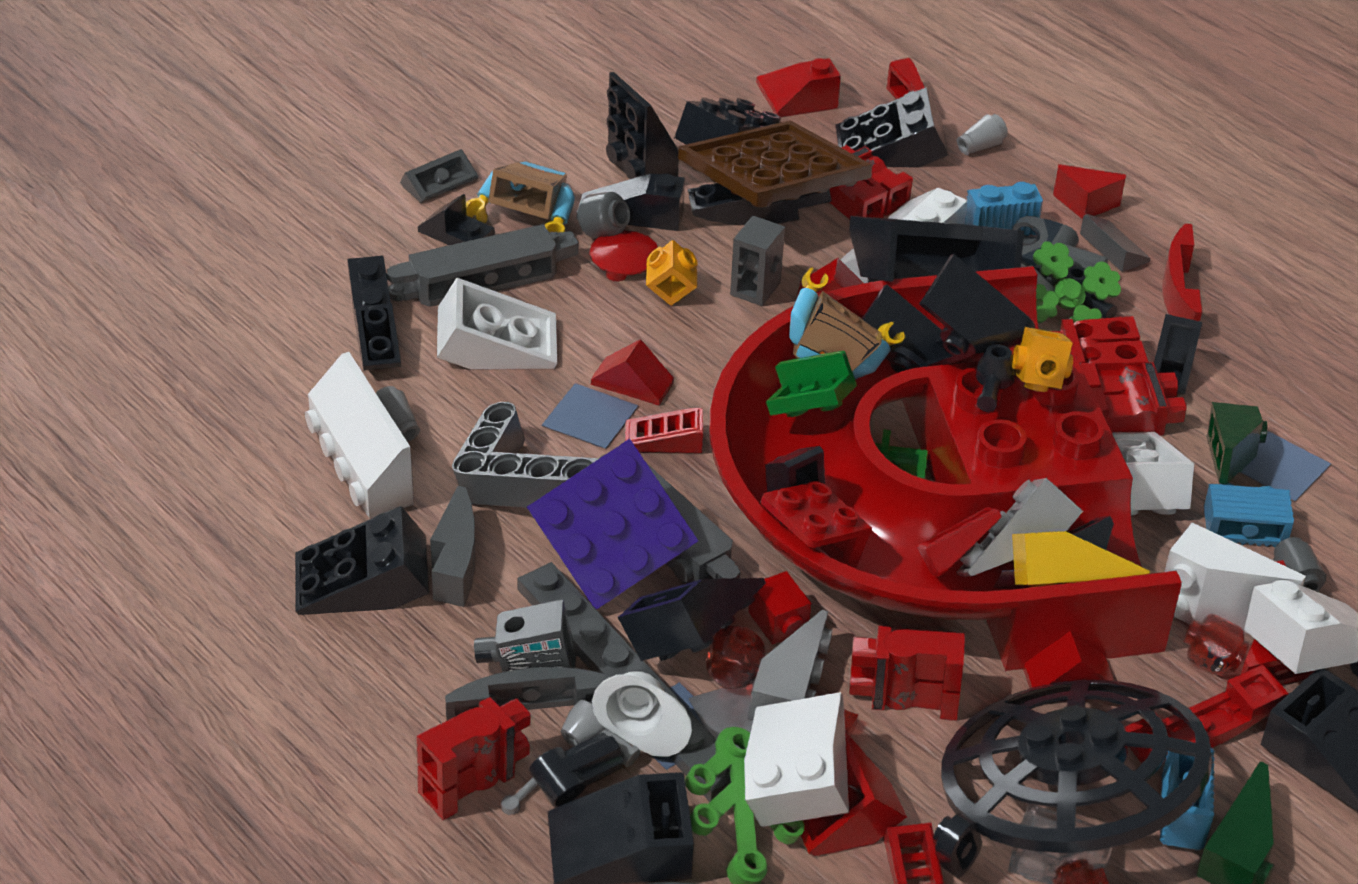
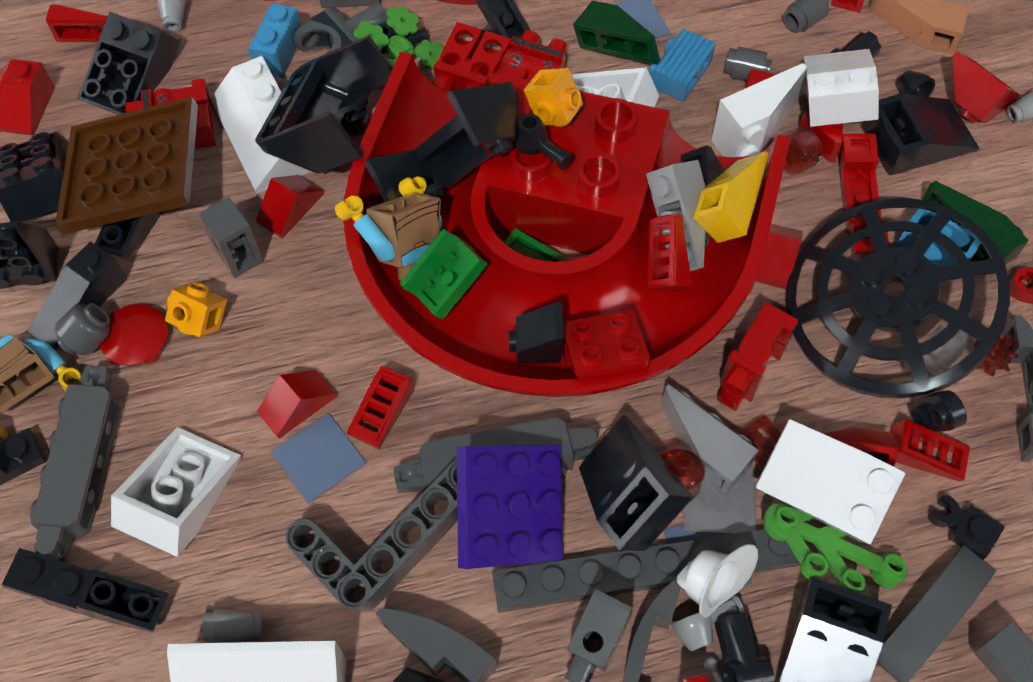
camera: 60 degrees left, 20 degrees up
red brick [748,571,811,645] -> none

